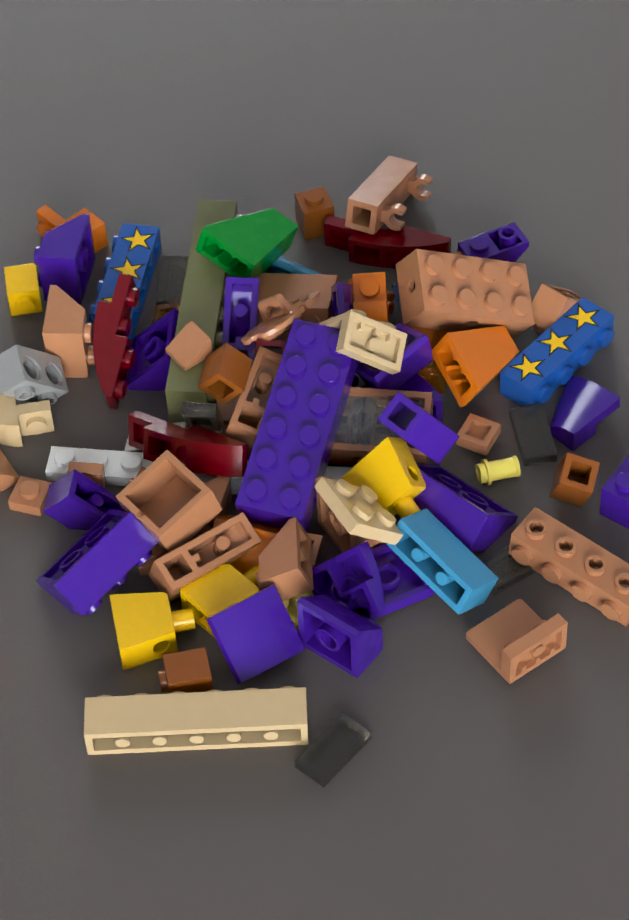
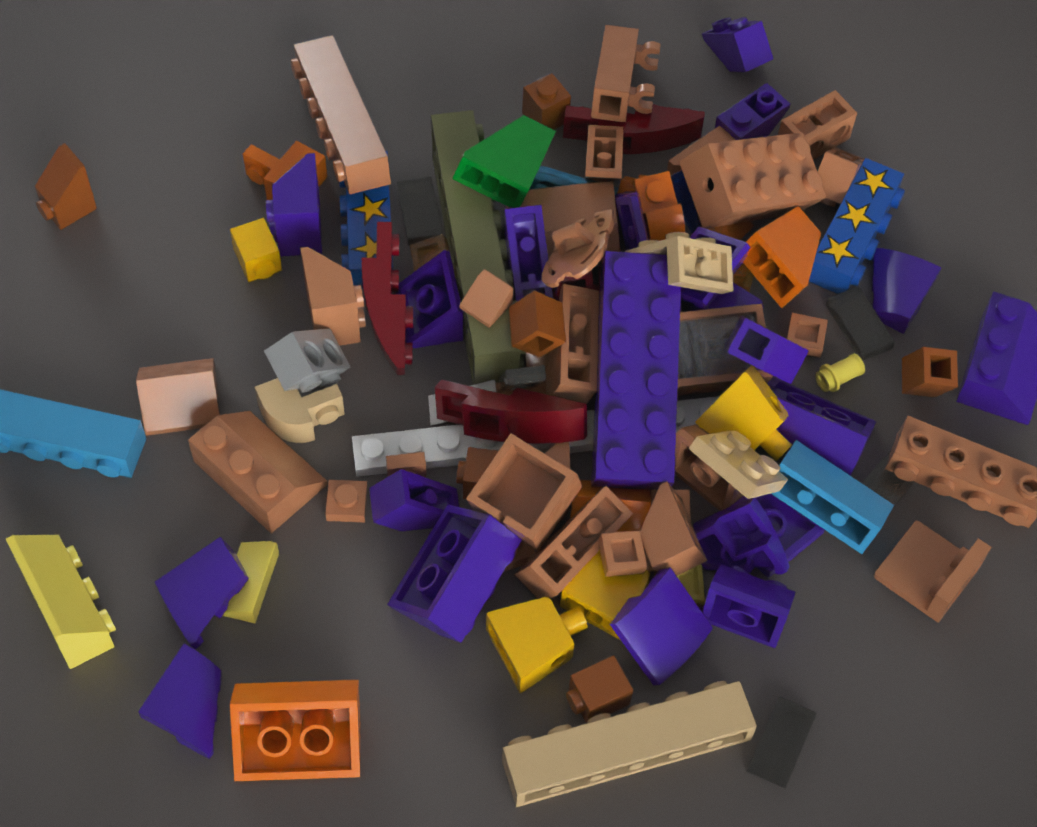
camera: 20 degrees left, 10 degrees up
none -> nougat brick [290,35,391,195]
none -> nougat slope [585,125,623,182]
none -> nougat plate [598,530,647,577]
none -> dark purple slope [702,17,774,72]
none -> nougat brick [778,90,857,160]

